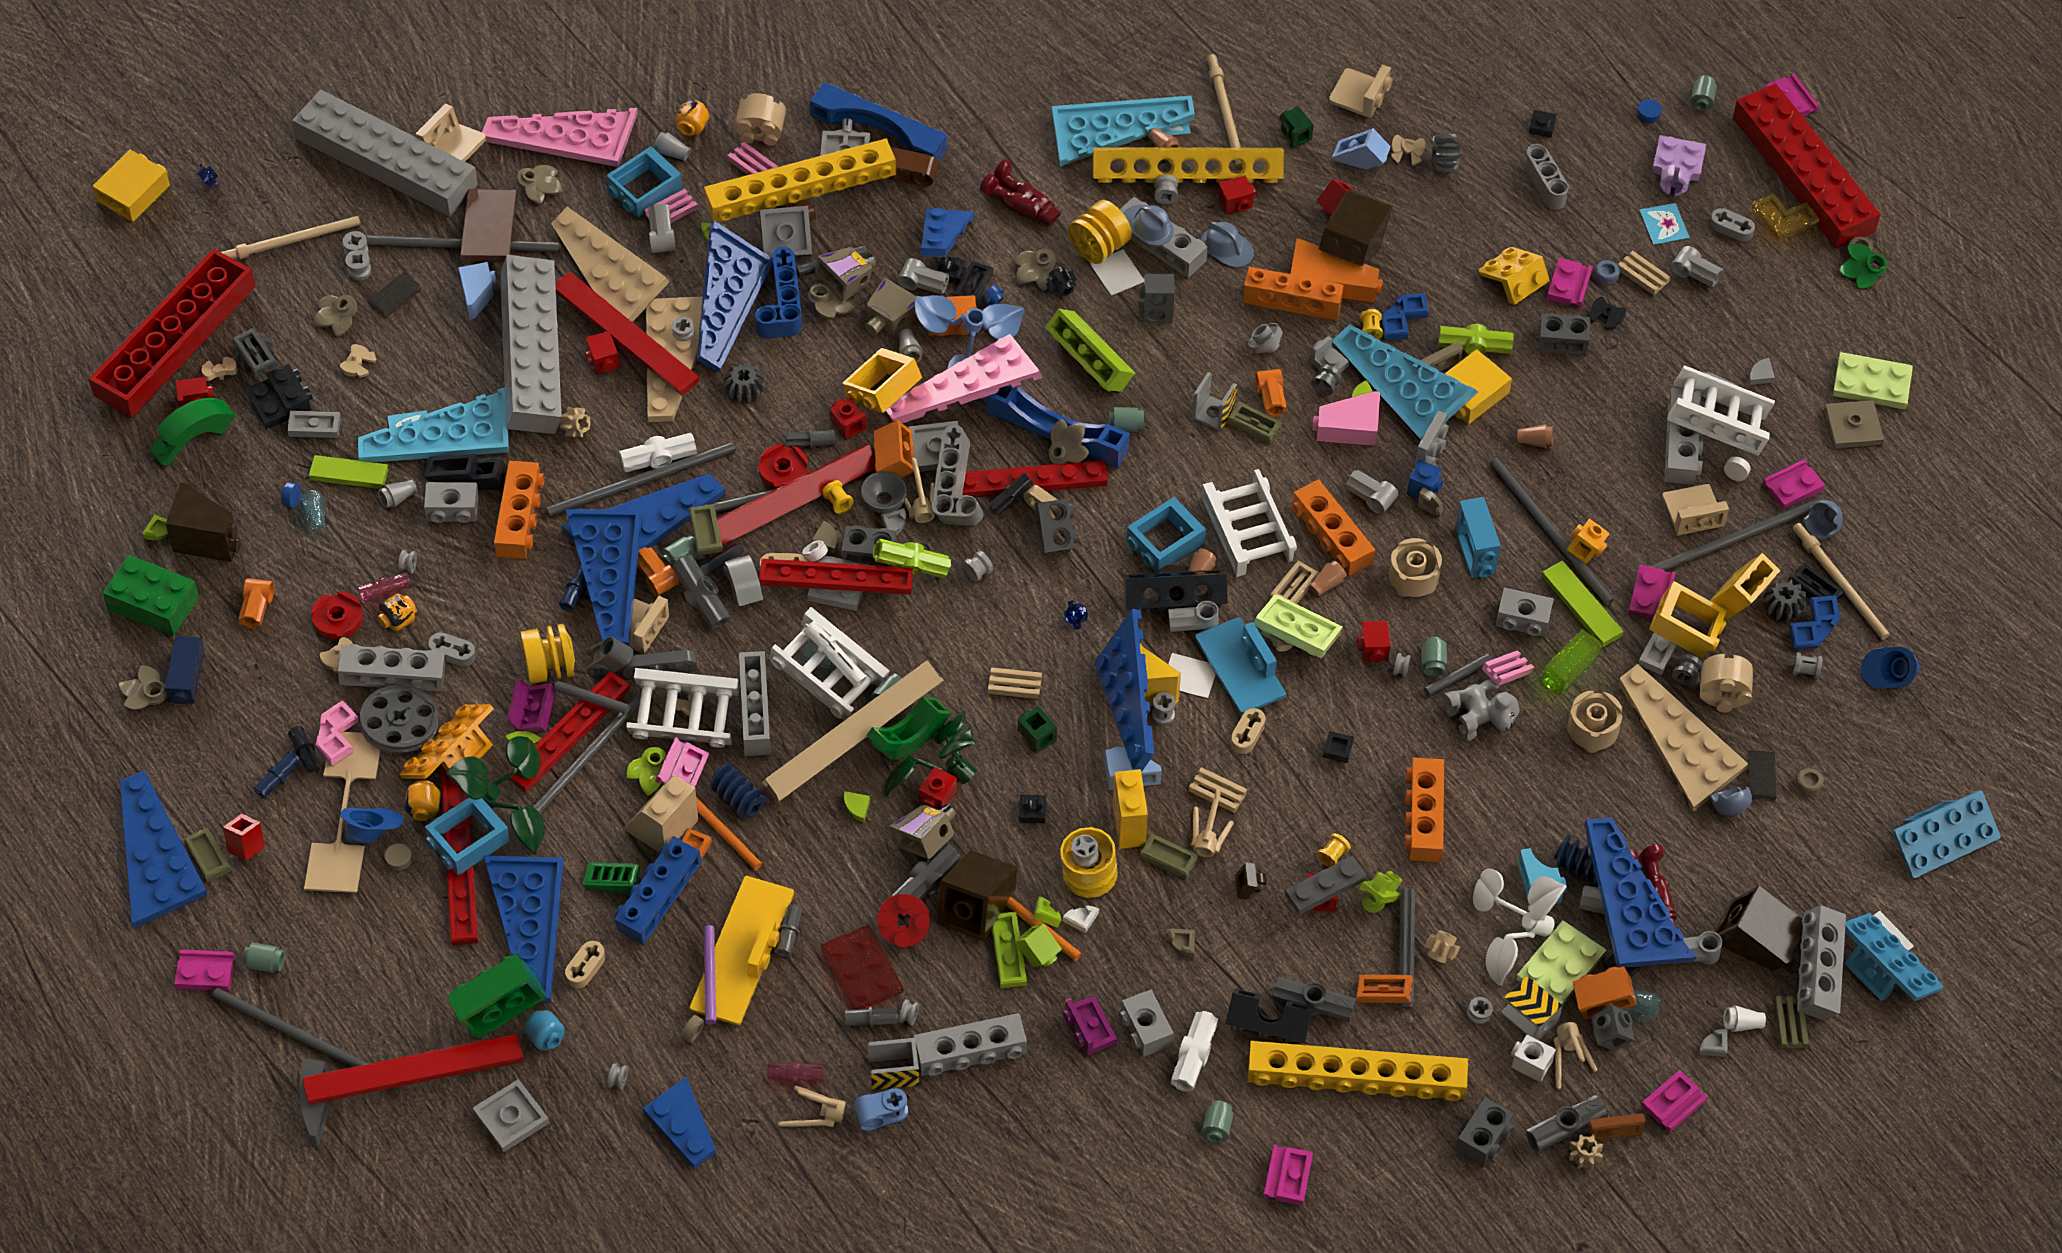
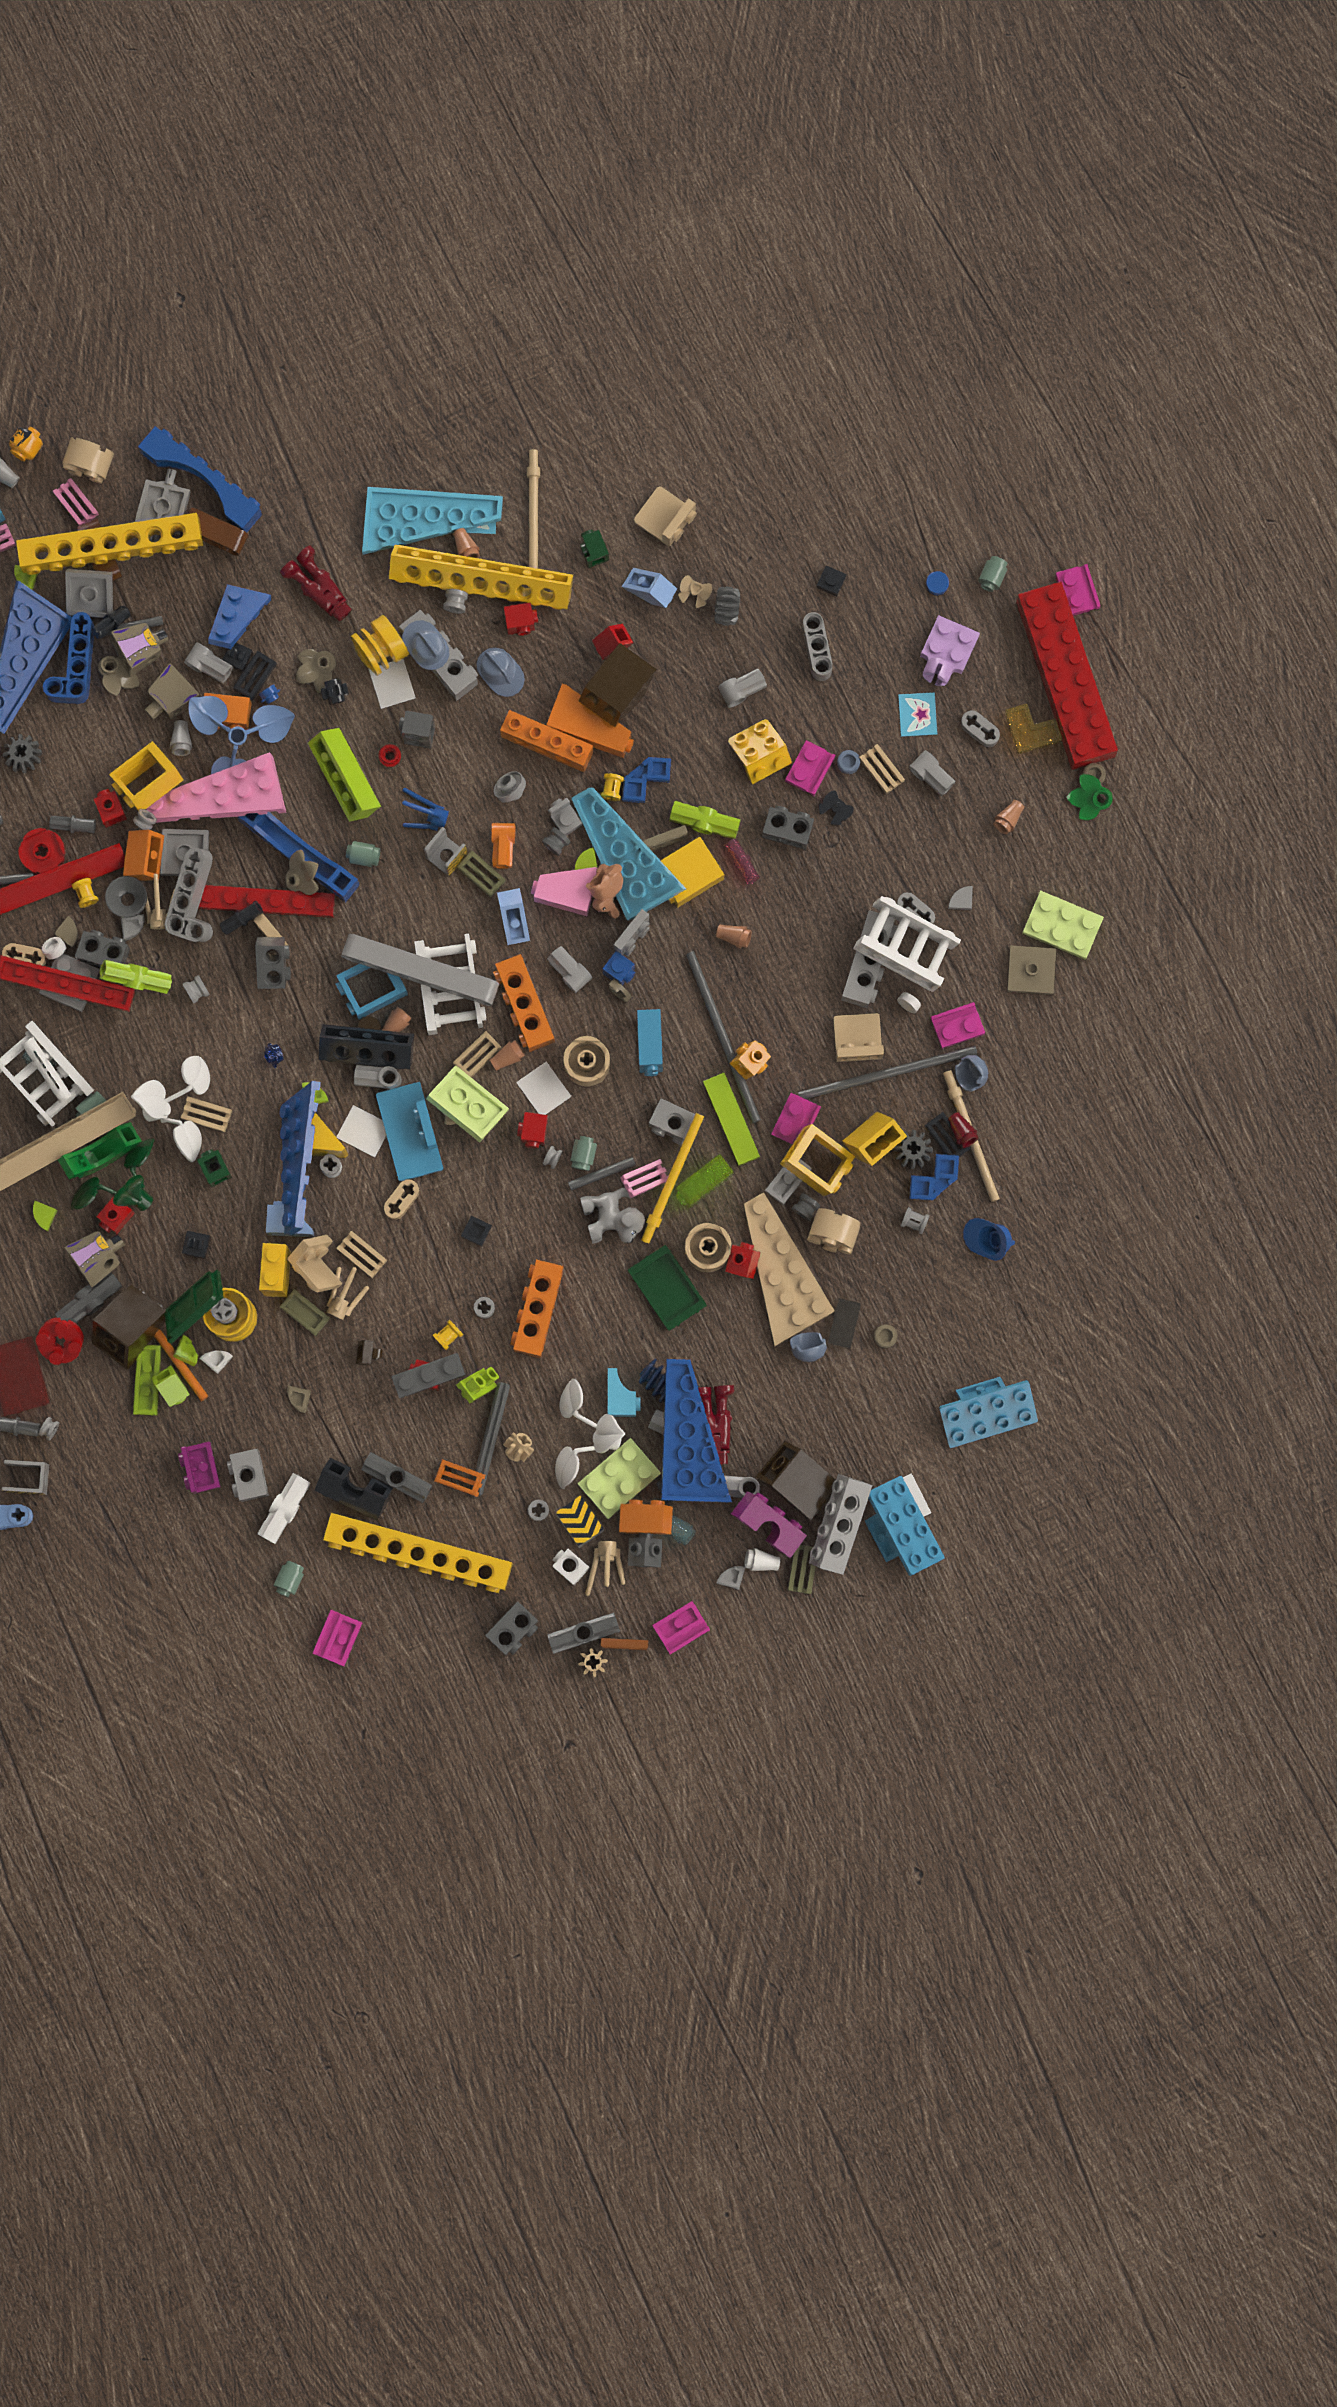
camera: 10 degrees right, 25 degrees up
light grey brick [914,1013,1027,1076] -> none
none -> black axle [92,606,130,639]
none -> white plant [131,1056,210,1162]
none -> light grey bush [133,809,157,830]
none -> dark green piece [165,1269,223,1344]
none -> tan bracket [287,1235,342,1293]
none -> light grey beam [341,934,499,1006]
none -> red plate [378,744,401,767]
none -> blue plant [402,788,449,831]
none -> light grey bush [474,1297,495,1319]
none -> light blue slope [497,888,530,945]
none -> white sticker [516,1062,571,1115]
none -> nougat animal [586,864,623,919]
none -> dark green piece [627,1244,707,1331]
none -> yellow bar [641,1113,704,1244]
none -> light grey piece [718,669,767,708]
none -> clear pink pin [725,838,760,884]
none -> red brick [725,1242,761,1279]
none -> magenta arch [731,1491,807,1558]
none -> dark red cone [948,1112,978,1148]
none -> nougat cone [993,800,1024,834]

